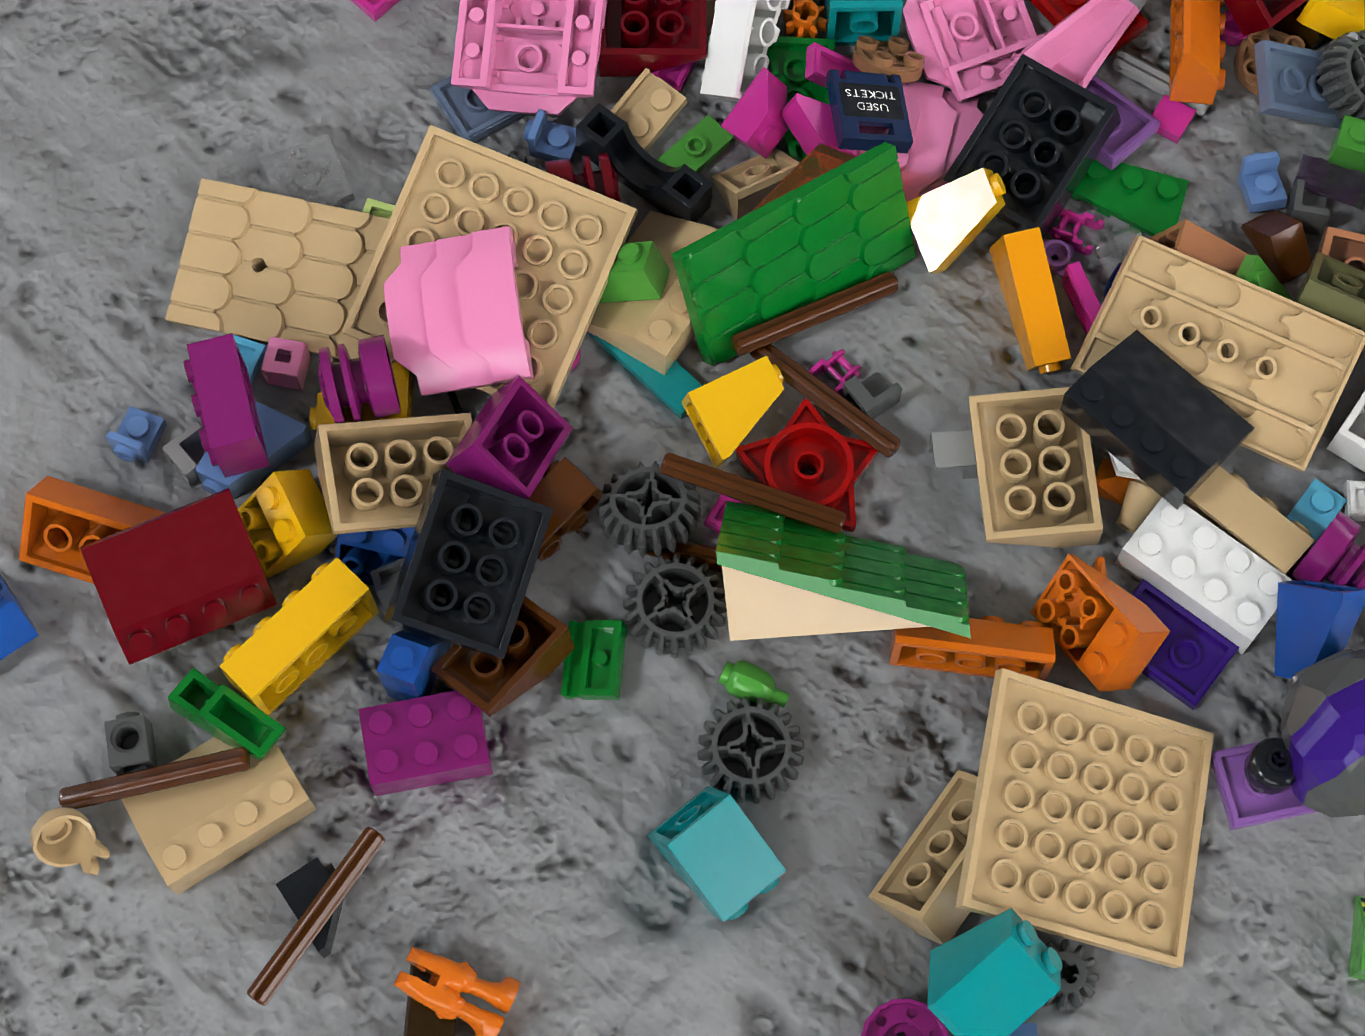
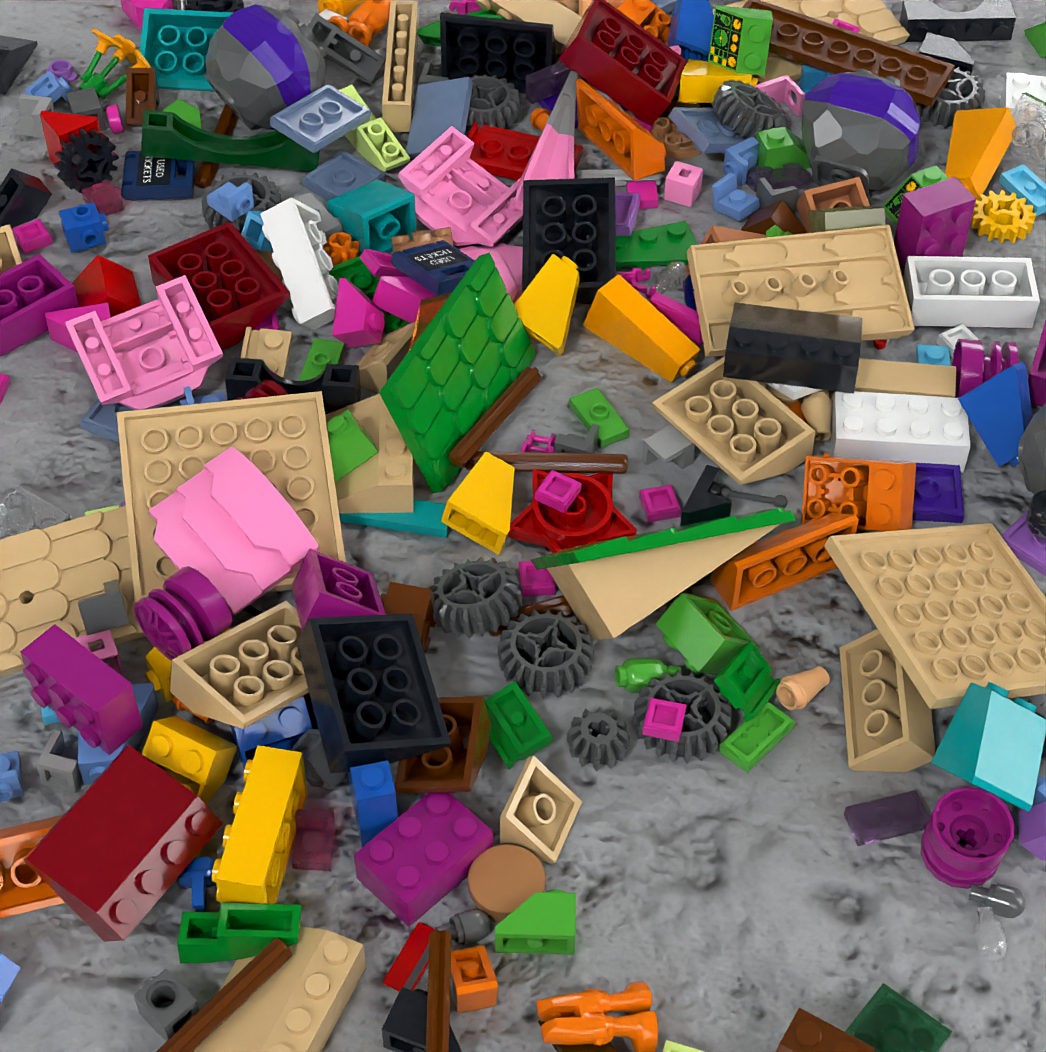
camera: 35 degrees left, 20 degrees down
teal slope [647,786,786,922] -> none
reddish brown axle [660,453,846,534] -> none
none -> dark grey panel [78,579,129,635]
none -> blue piece [178,857,217,912]
none -> clear pink bracket [291,808,336,871]
none -> red sticker [383,922,435,992]
none -> dark grey cylinder [435,909,490,945]
none -> orange slope [451,945,498,1013]
none -> medium nougat tile [468,844,546,923]
none -> bright green slope [495,889,576,955]
none -> tan slope [500,755,582,864]
none -> dark pink tile [535,470,582,514]
none -> dark grey gear [567,707,630,772]
none -> bright green plate [569,387,630,448]
none -> dark pink tile [639,485,681,522]
none -> dark pink tile [642,697,687,742]
none -> bright green slope [655,592,760,675]
none -> bright pink piece [664,161,703,207]
none -> black slope [680,465,732,526]
none -> green plate [714,641,781,722]
none -> dark grey hinge [719,486,788,508]
none -> bright green plate [719,702,795,773]
none -> medium blue bracket [723,137,760,187]
none -> light nougat cone [776,666,830,710]
none -> clear purple plate [844,790,929,846]

